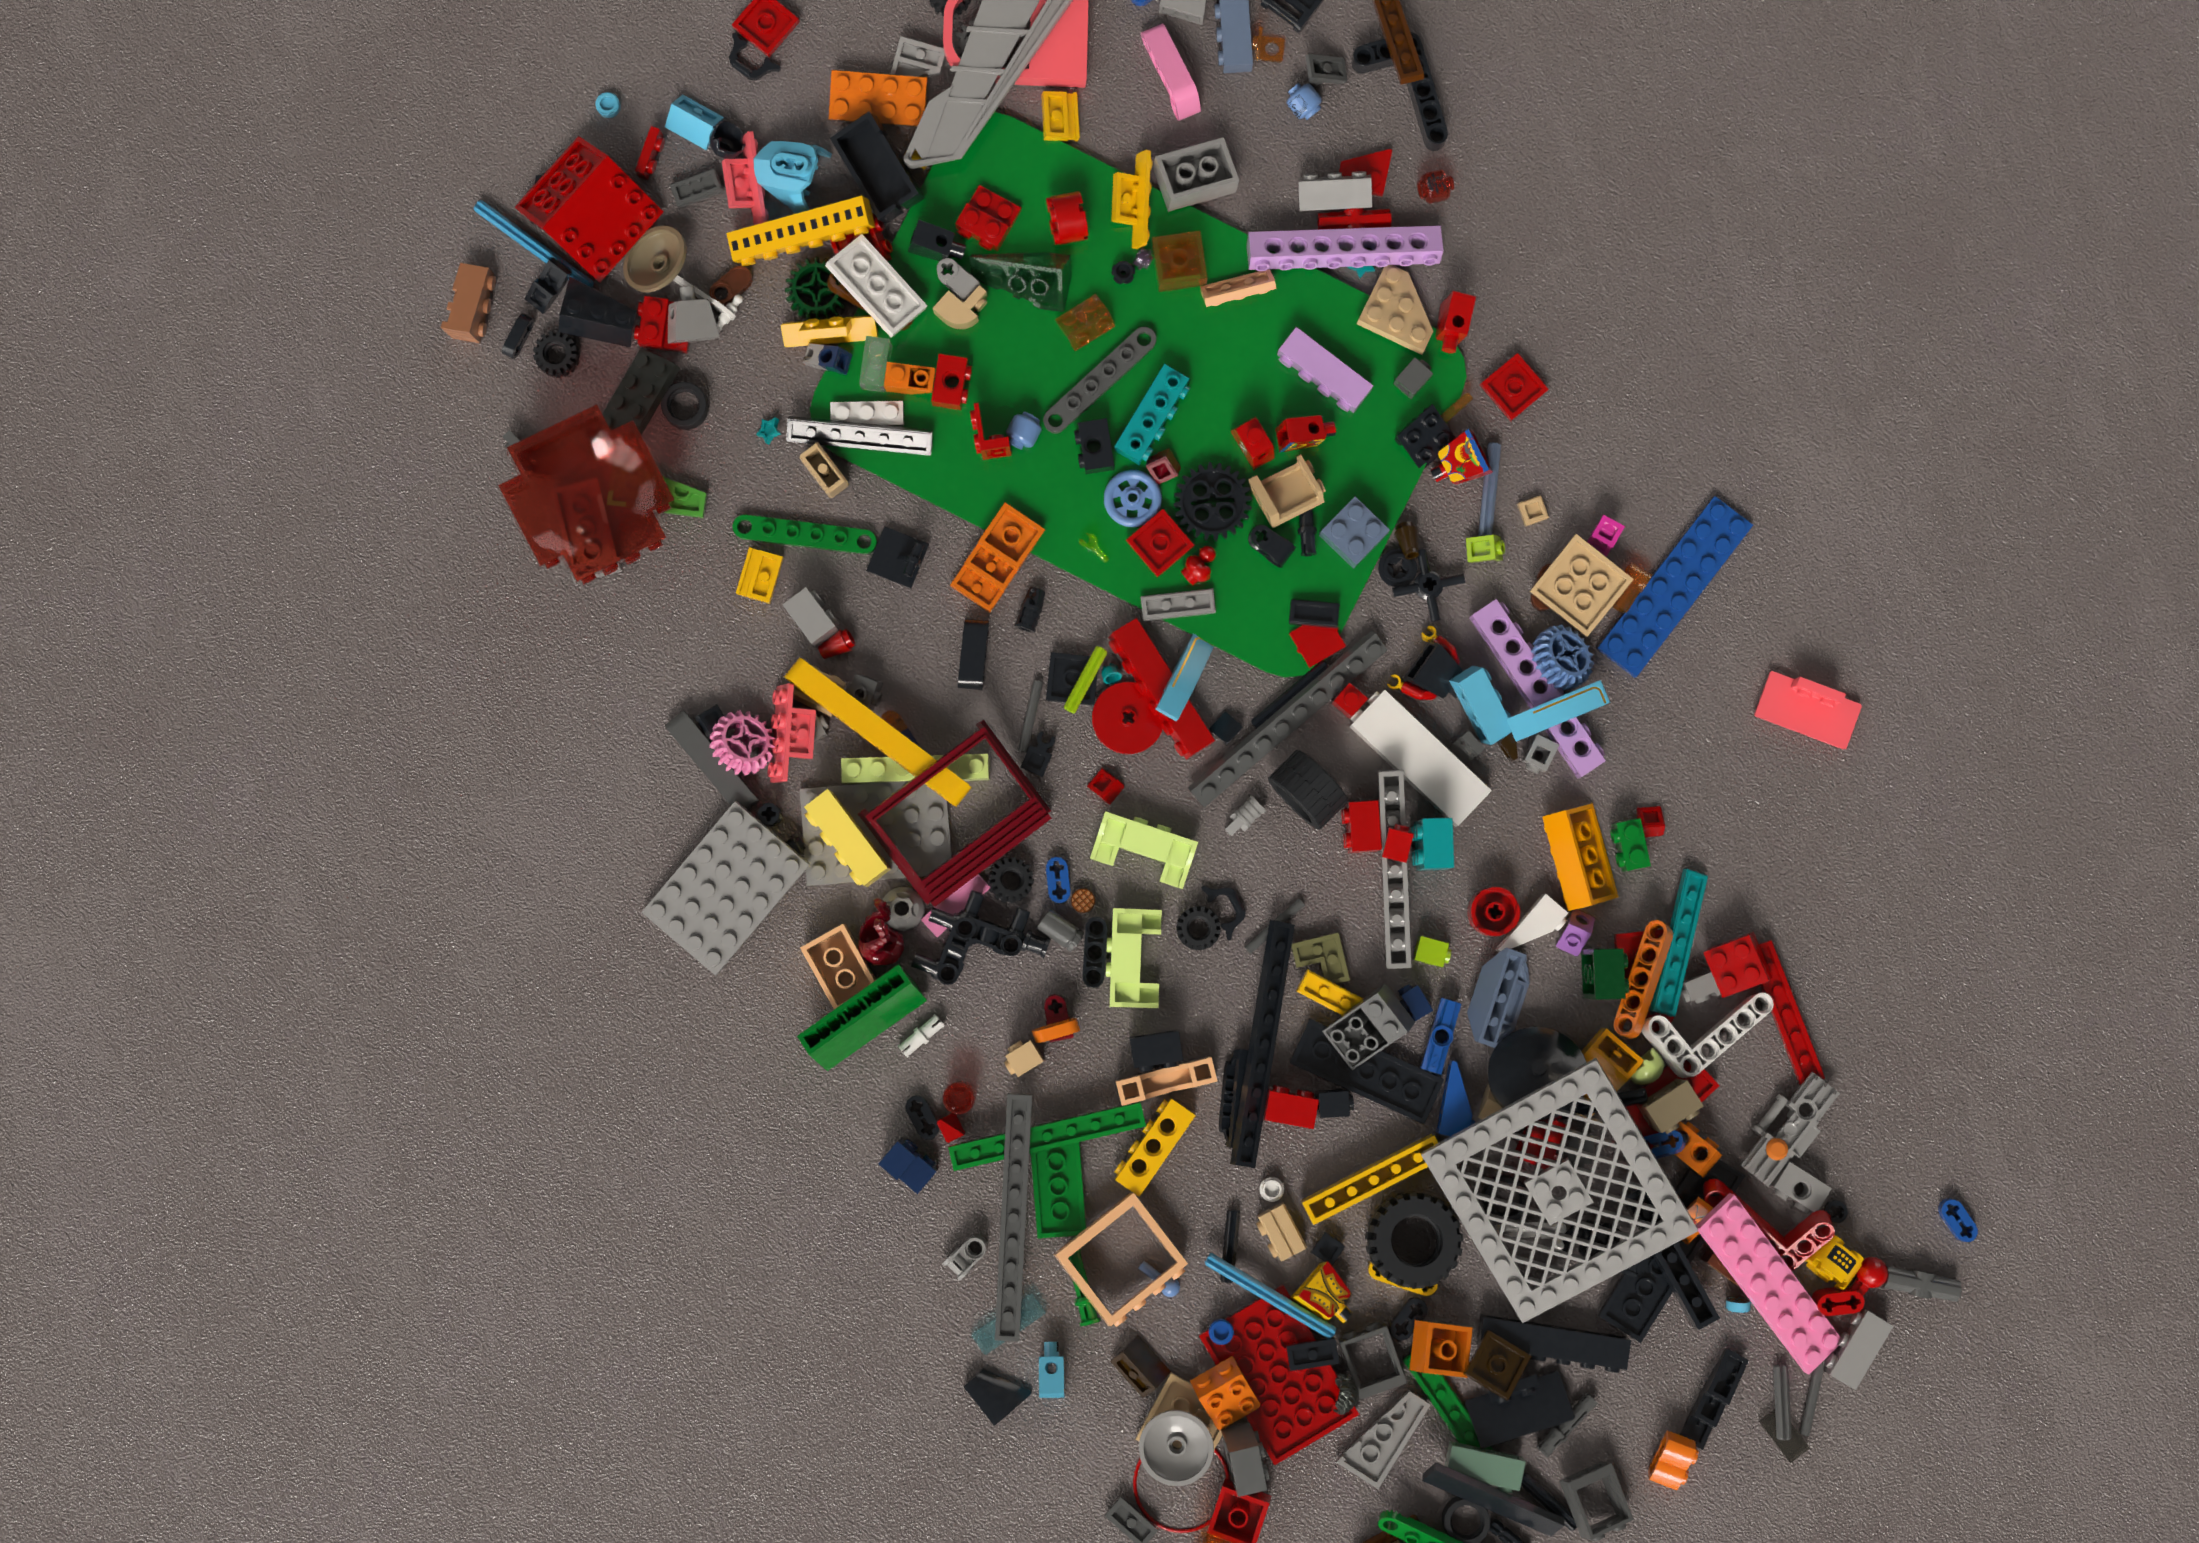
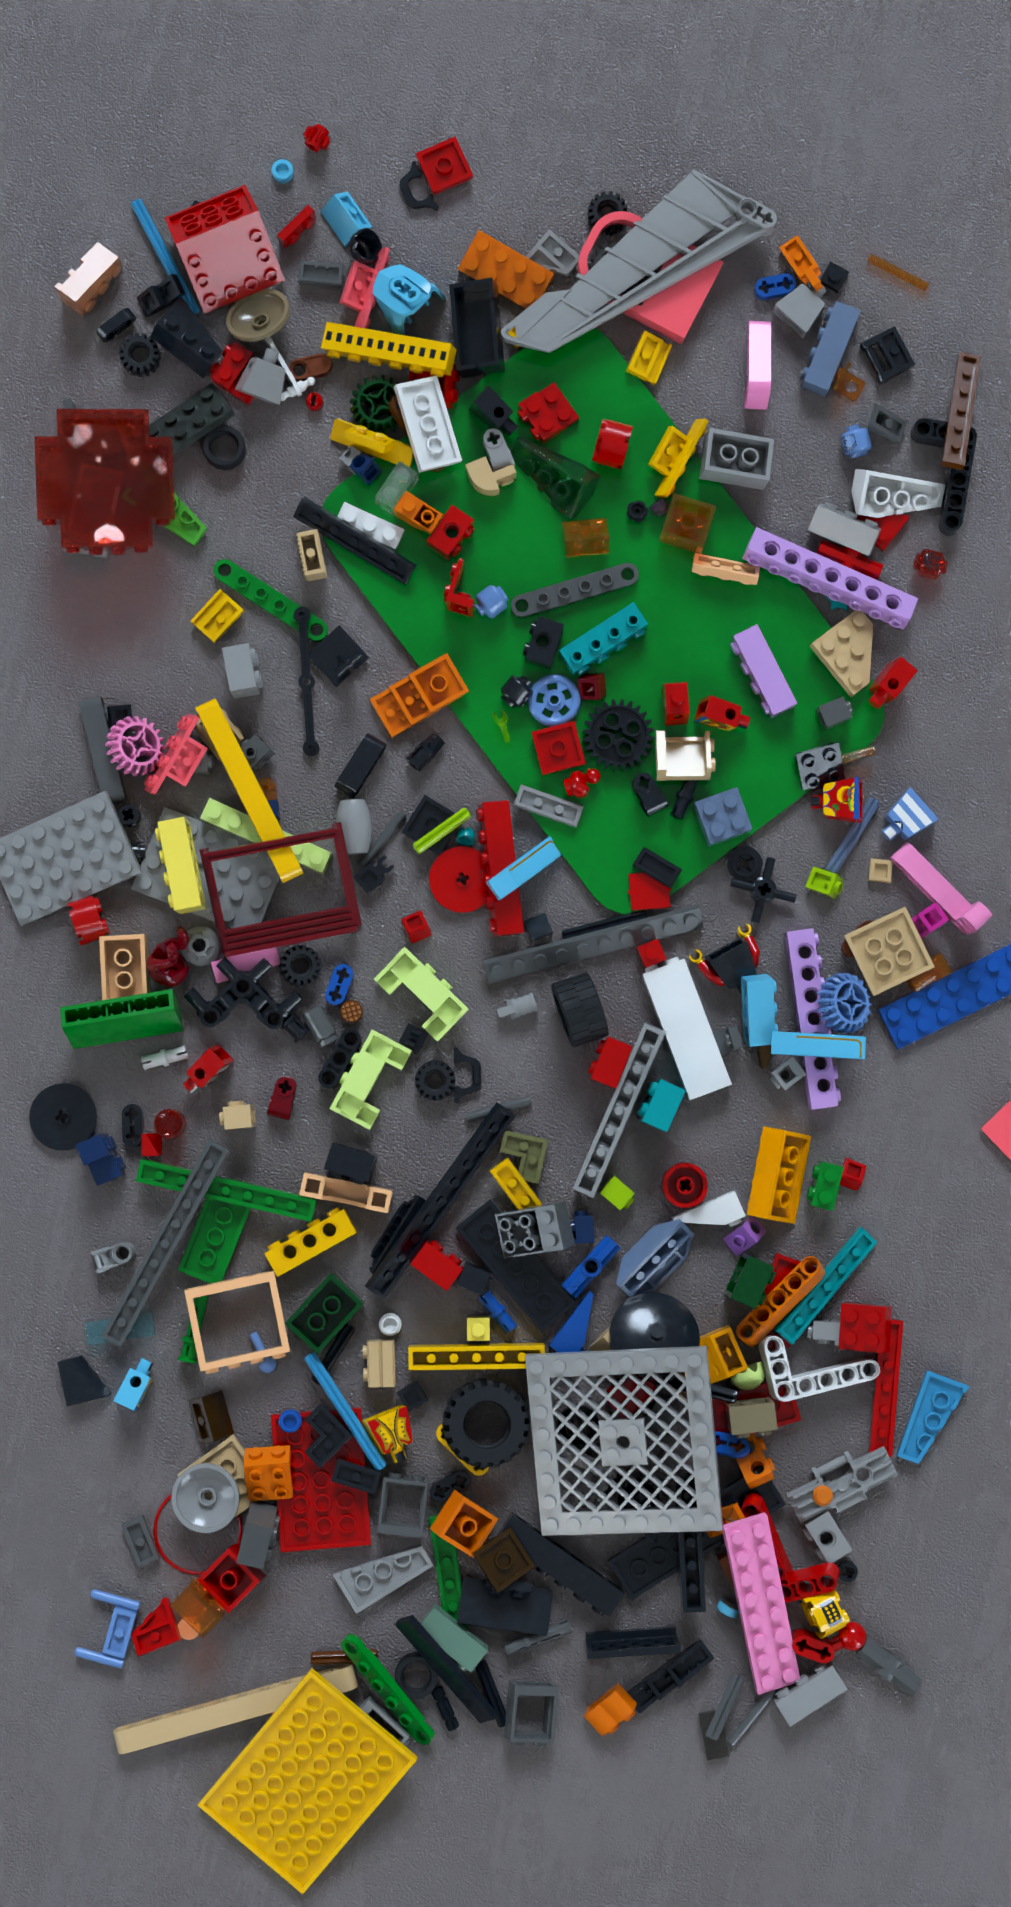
camera: 20 degrees right, 0 degrees up
teal piece [756,417,781,445] -> none
red cone [818,629,856,659] -> none
orange beam [1032,1018,1080,1043] -> none
pearl dark grey hair [1333,1374,1359,1415] -> none
red brick [1382,824,1414,863] -> none
dark brown cone [1394,521,1419,559] -> none
red plate [1480,353,1549,422] -> none
blue beam [1938,1198,1978,1242] -> none
none -> black piece [29,1083,97,1151]
none -> red brick [67,895,110,946]
none -> red torso [183,1044,234,1093]
none -> dark green brick [284,1271,365,1354]
none -> black piece [294,607,319,756]
none -> red gear [303,124,331,152]
none -> black plate [304,1402,353,1468]
none -> red hinge [306,392,324,412]
none -> light grey piece [336,799,372,855]
none -> black tile [398,1023,428,1053]
none -> light yellow brick [467,1316,490,1341]
none -> blue pin [478,1290,517,1334]
none -> black head [501,675,533,708]
none -> black fence [585,1626,681,1659]
none -> white wedge [851,469,945,518]
none -> torso [882,787,938,841]
none -> bright pink beam [890,842,992,935]
none -> dark azure wing [896,1370,970,1464]

